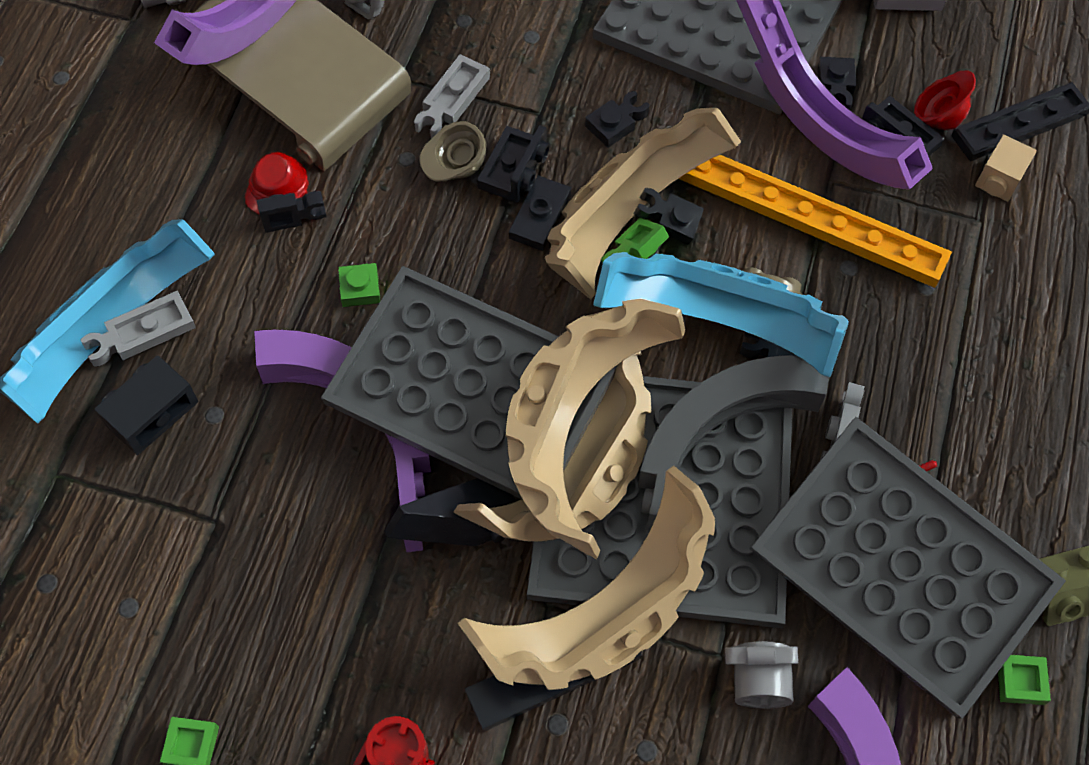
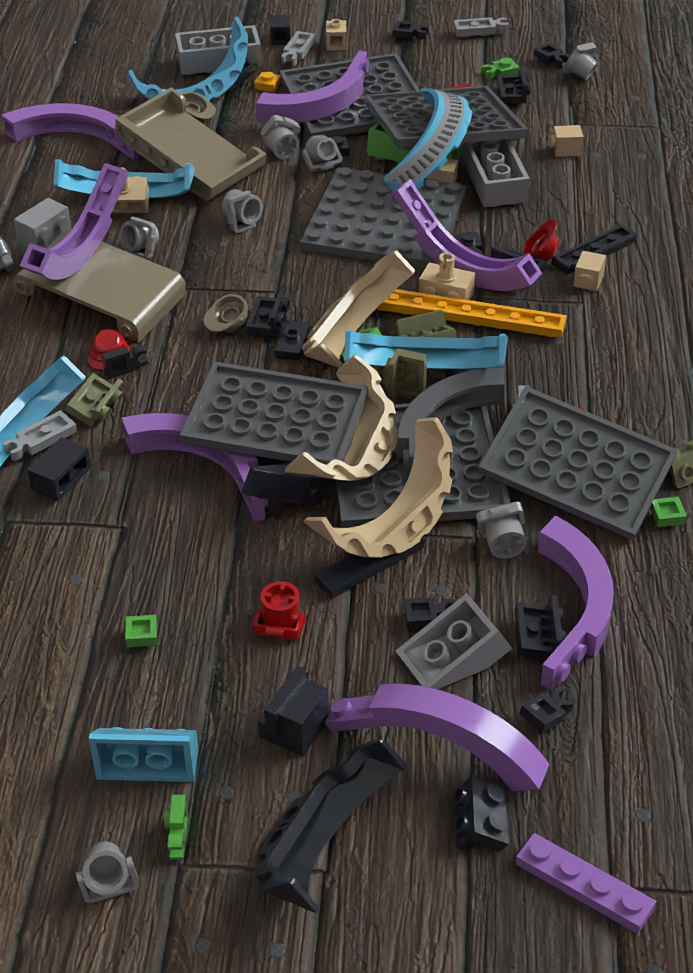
camera: 10 degrees left, 20 degrees down
bright green plate [338,263,380,307] -> none
light grey plate [414,54,490,139] -> none
tan windscreen [506,298,685,559] -> none
black plate [585,91,650,148] -> none
black plate [634,188,704,244] -> none
none -> olive bracket [65,373,123,428]
none -> olive bracket [385,348,427,404]
none -> olive bracket [396,310,456,338]
none -> tan brick [419,252,475,300]

